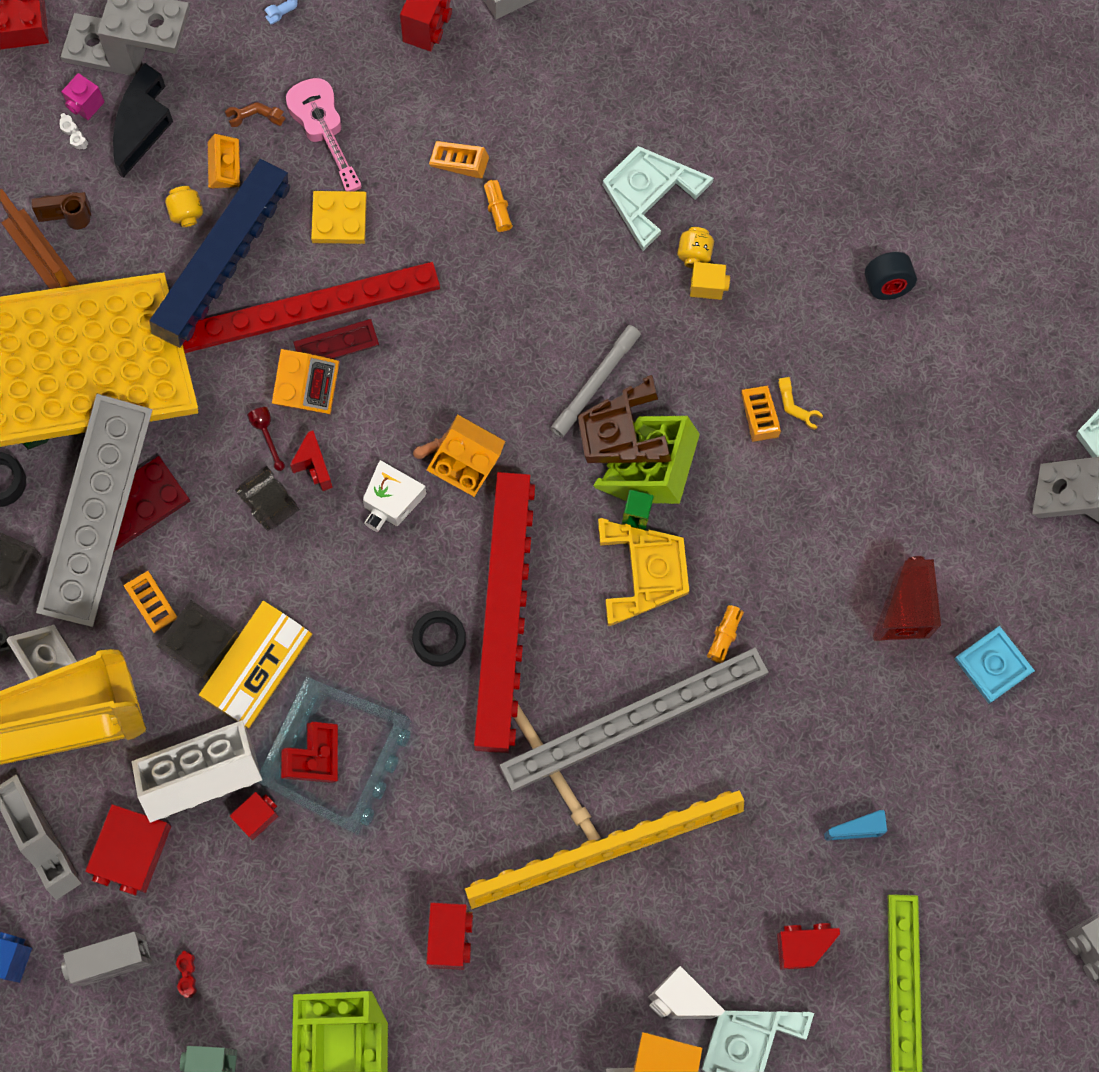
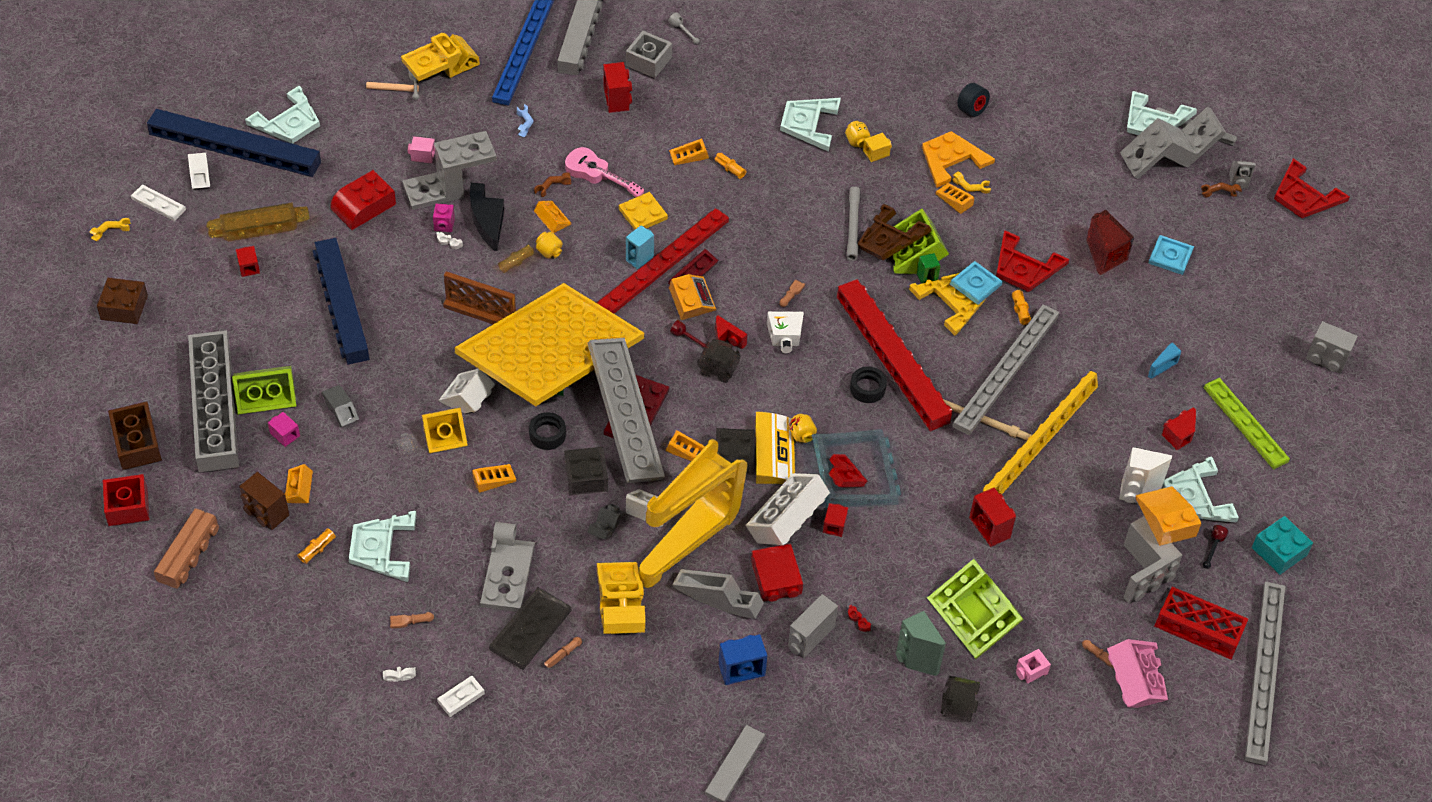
camera: 30 degrees left, 20 degrees down
reddish brown plate [32,192,92,230] -> none
dark blue brick [149,159,290,348] -> none
light orange slope [427,414,505,497] -> none
none -> clear yellow pin [498,244,534,273]
none -> medium azure brick [626,225,654,269]
none -> yellow head [789,414,817,443]
none -> light orange wing [922,131,995,188]
none -> medium azure tile [950,261,1003,305]
none -> red wing [996,230,1069,292]

